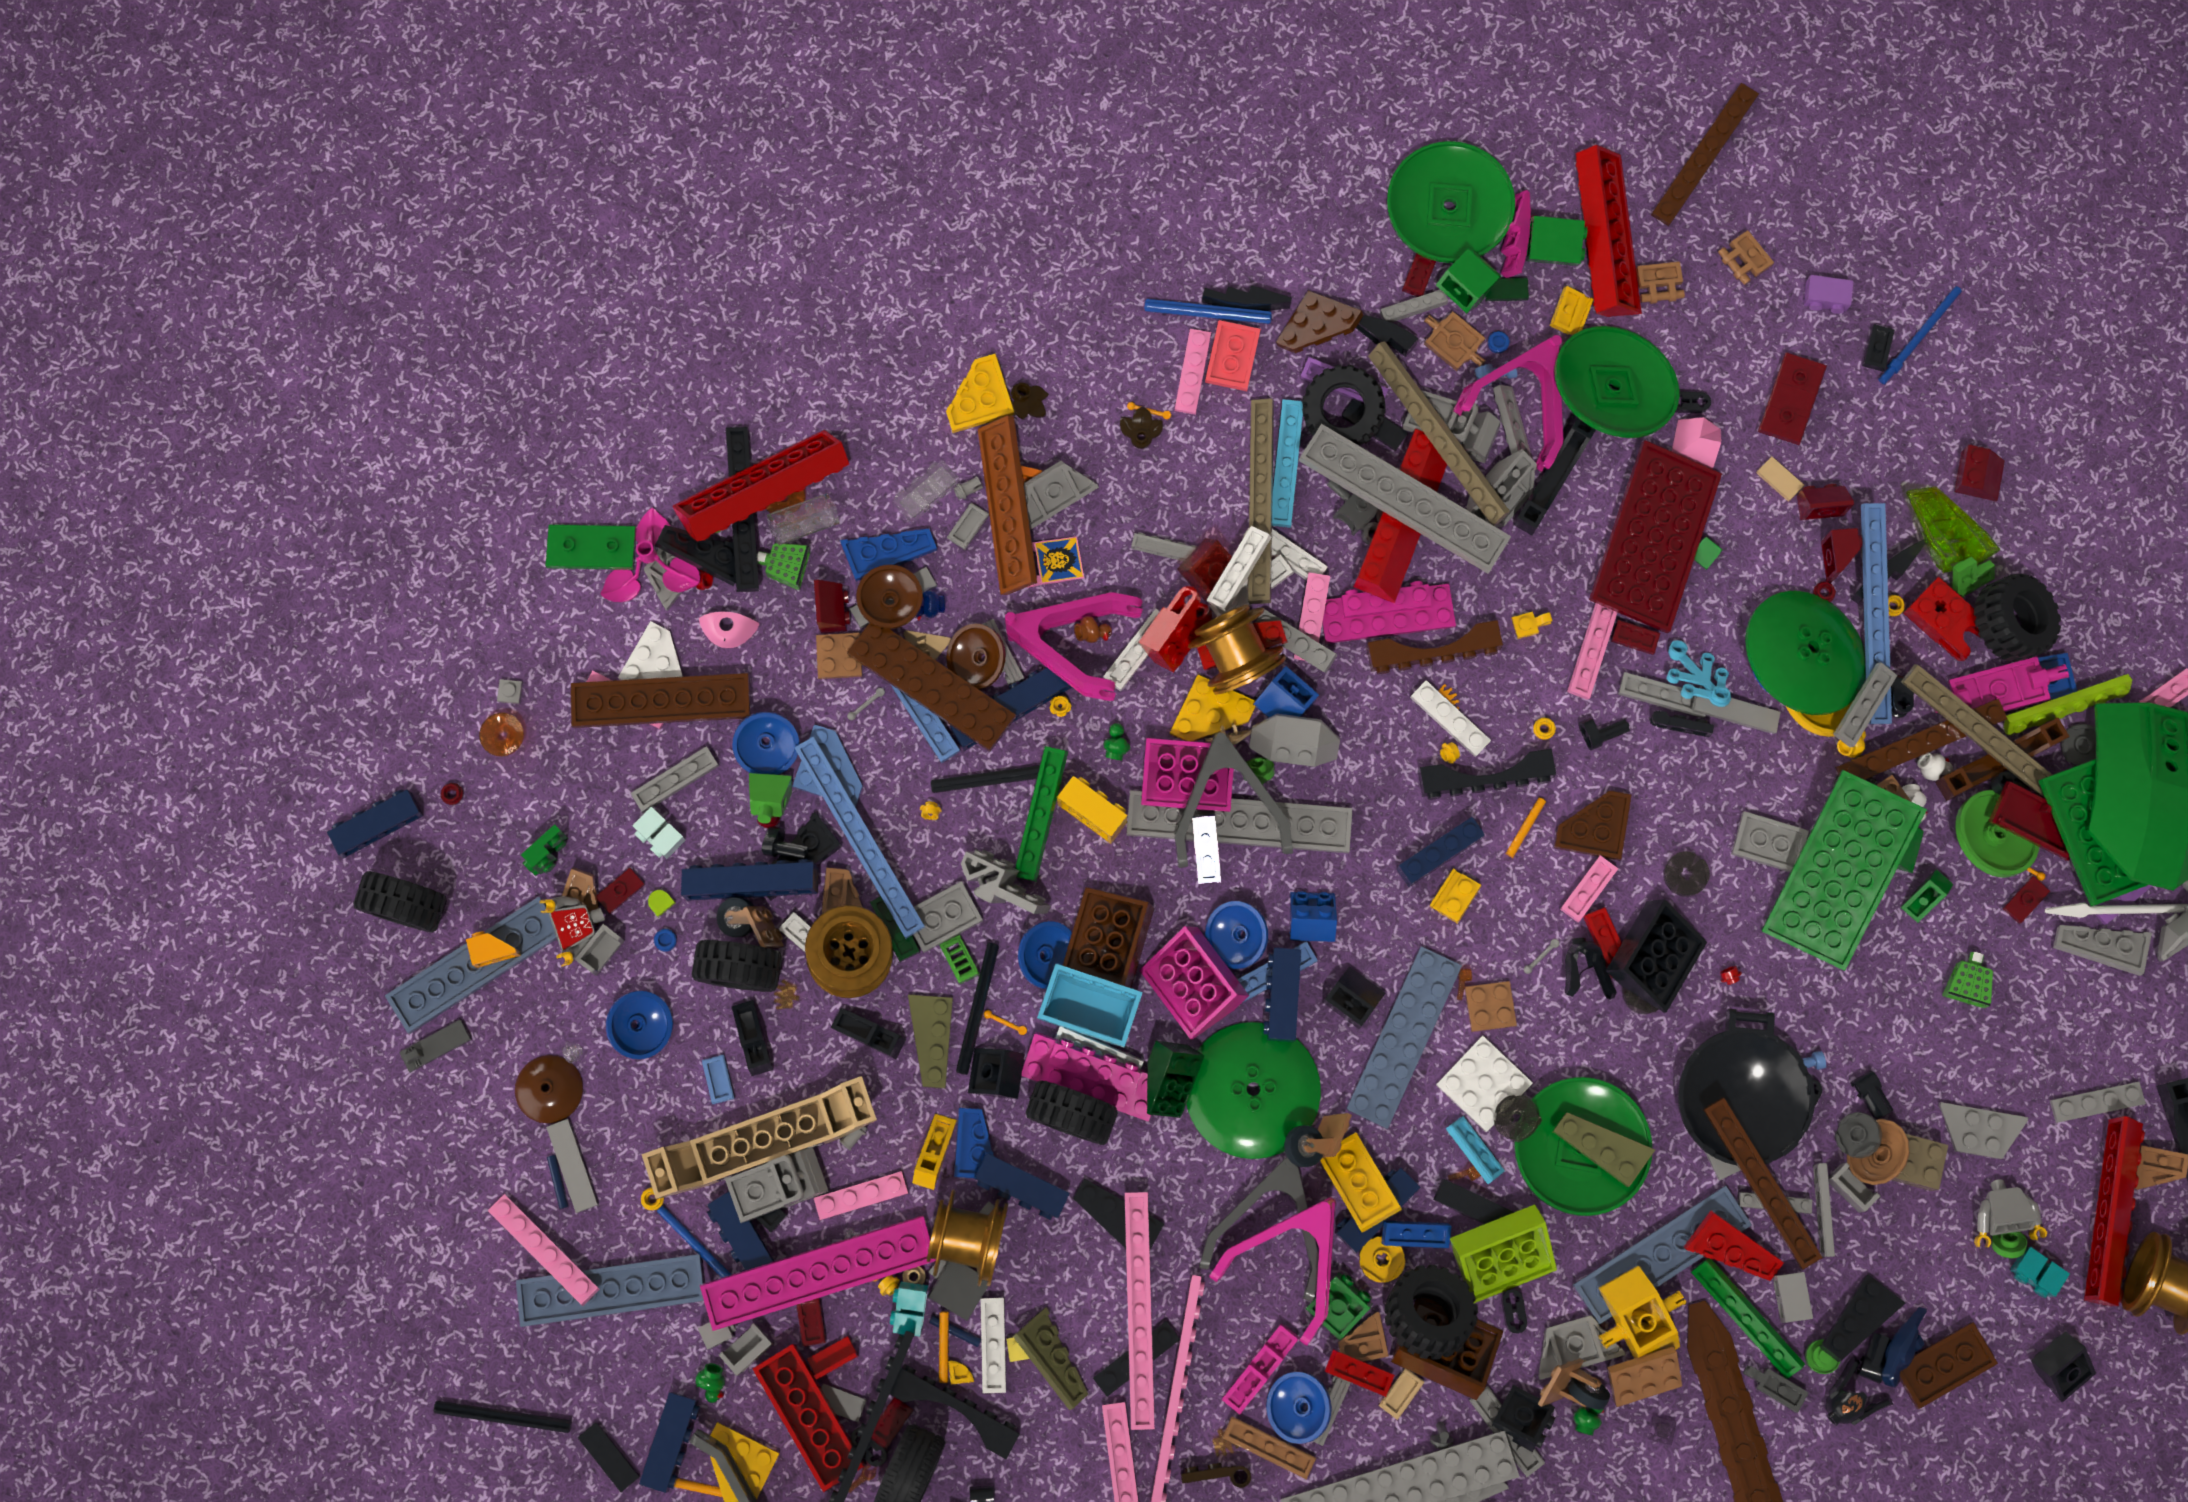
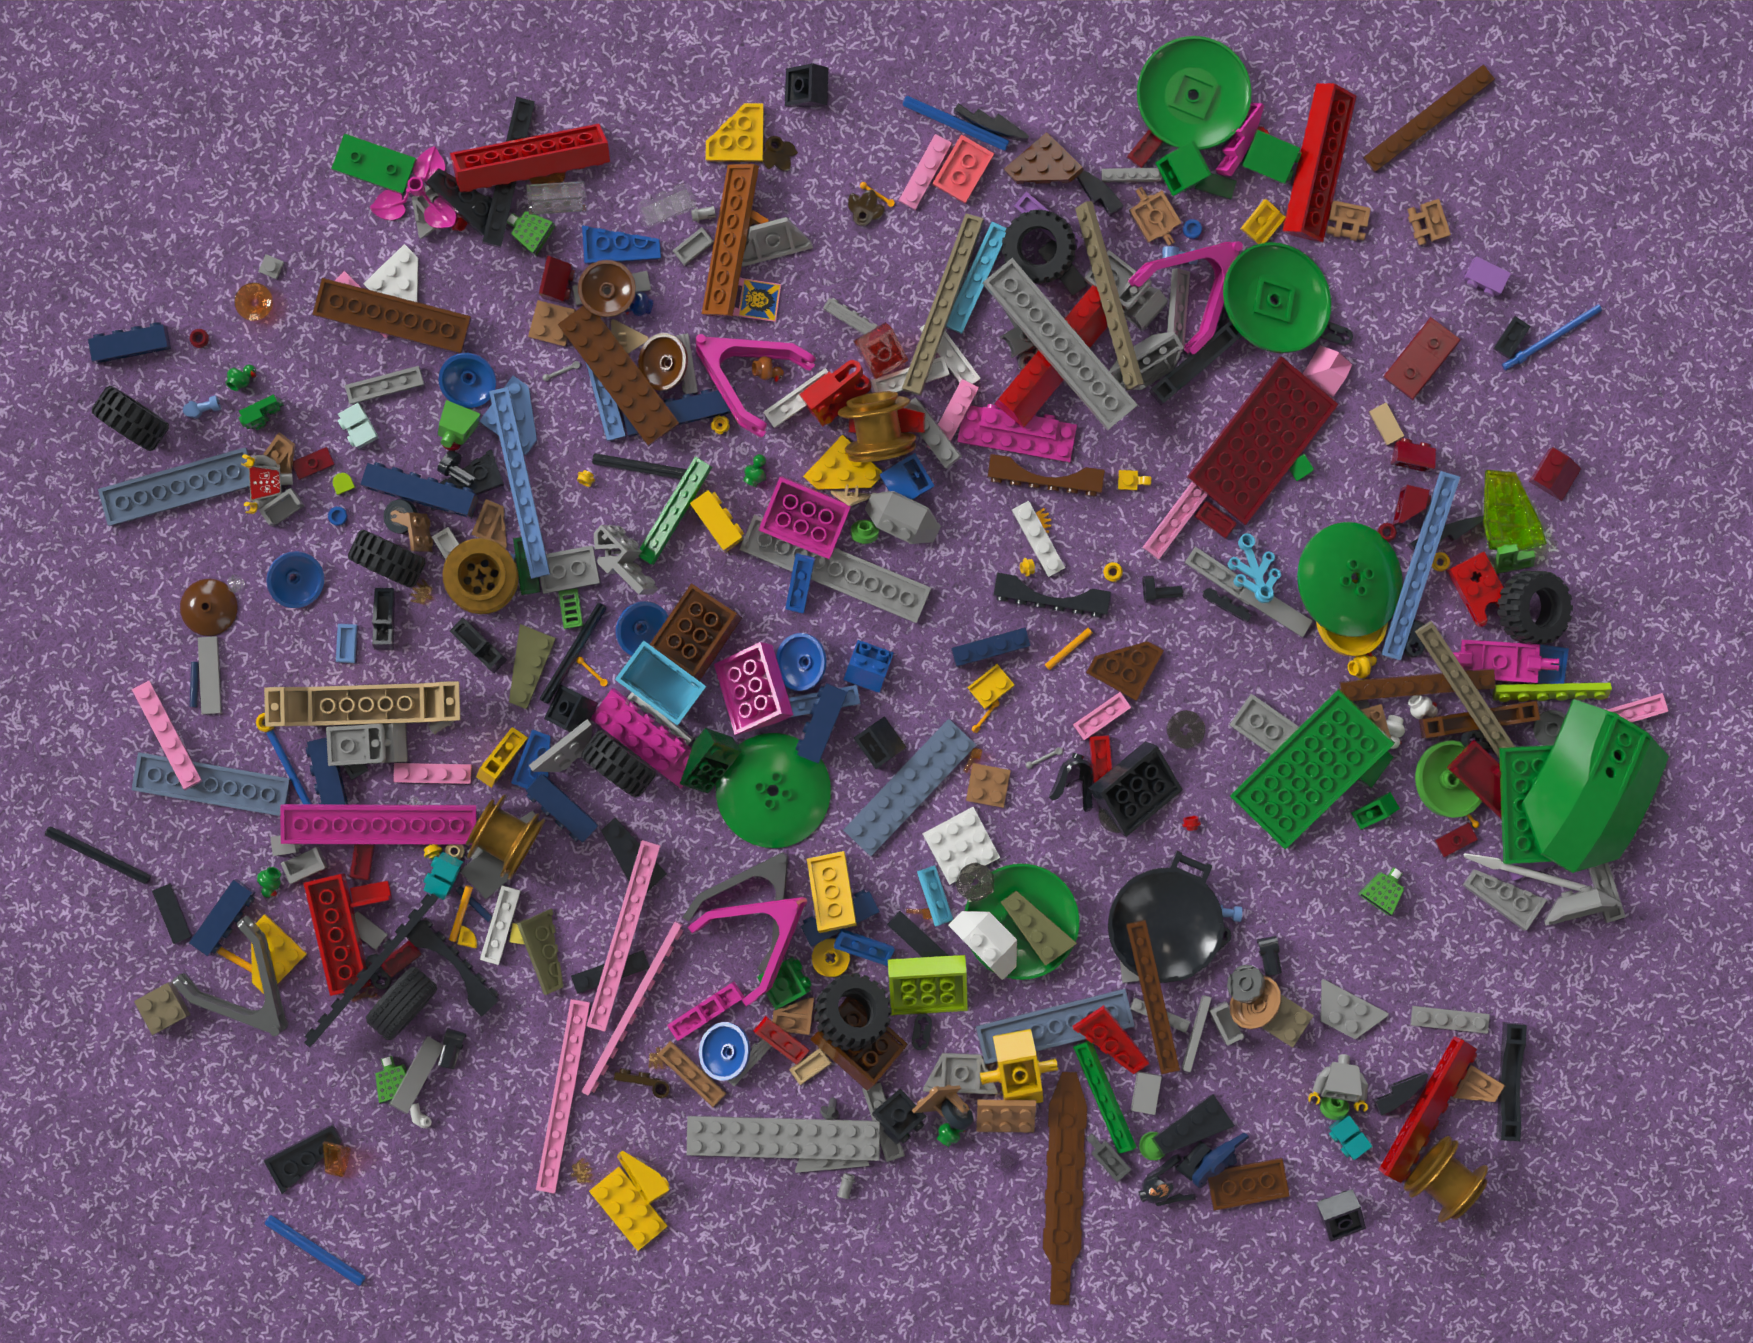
camera: 15 degrees right, 10 degrees up
dark grey hinge [399,1020,471,1073] -> none
light orange slope [466,931,521,968] -> none
bright pink piece [699,612,759,648] -> none
dark grey piece [1174,732,1293,868] -> none
white plate [1207,526,1272,612] -> none
plate [1284,1113,1352,1167] -> none
light grey plate [1833,662,1898,747] -> none
none -> medium blue leg [183,395,221,419]
none -> green animal [225,364,256,392]
none -> light grey wing [529,719,592,772]
none -> black slope [785,63,829,108]
none -> white wedge [949,911,1017,980]
none -> light orange hinge [972,700,999,733]
none -> black slope [1373,1072,1428,1116]

